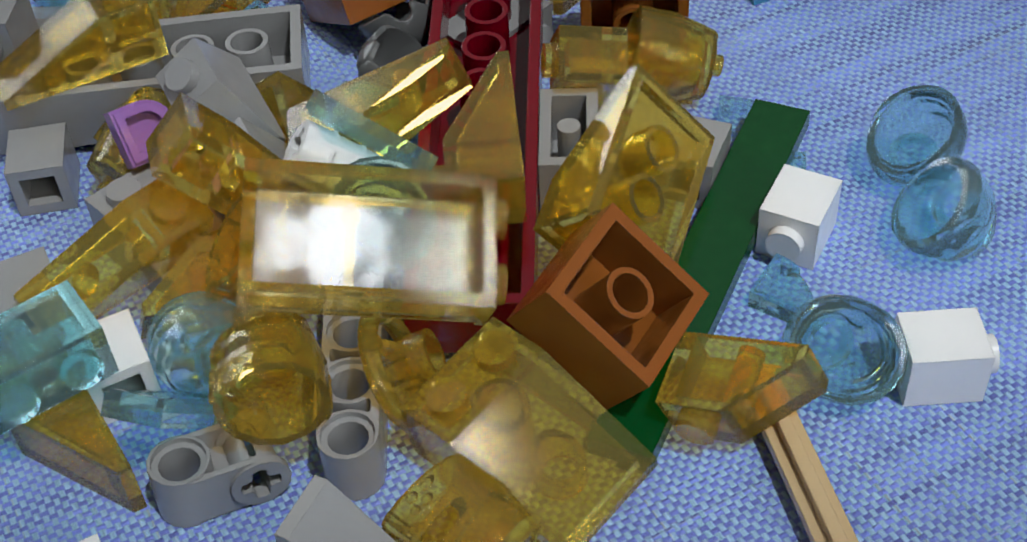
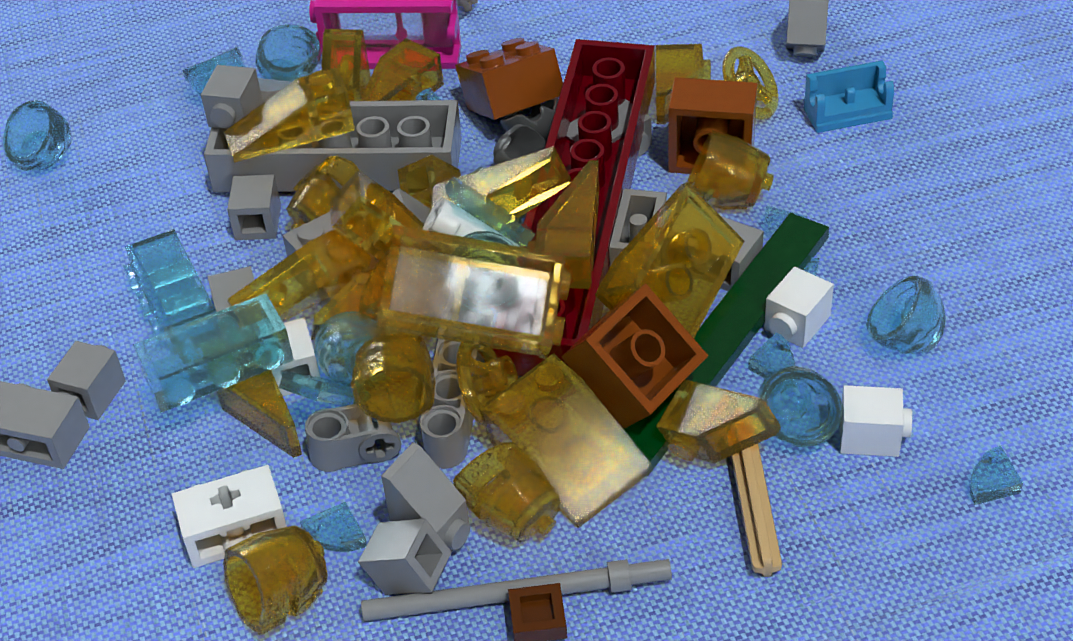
camera: 10 degrees right, 0 degrees up
medium lavender tile [103,100,177,169] -> none
light grey slope [156,37,287,146] -> none
clear yellow slope [541,25,628,111] -> none
clear light blue hat [866,85,968,189] -> none

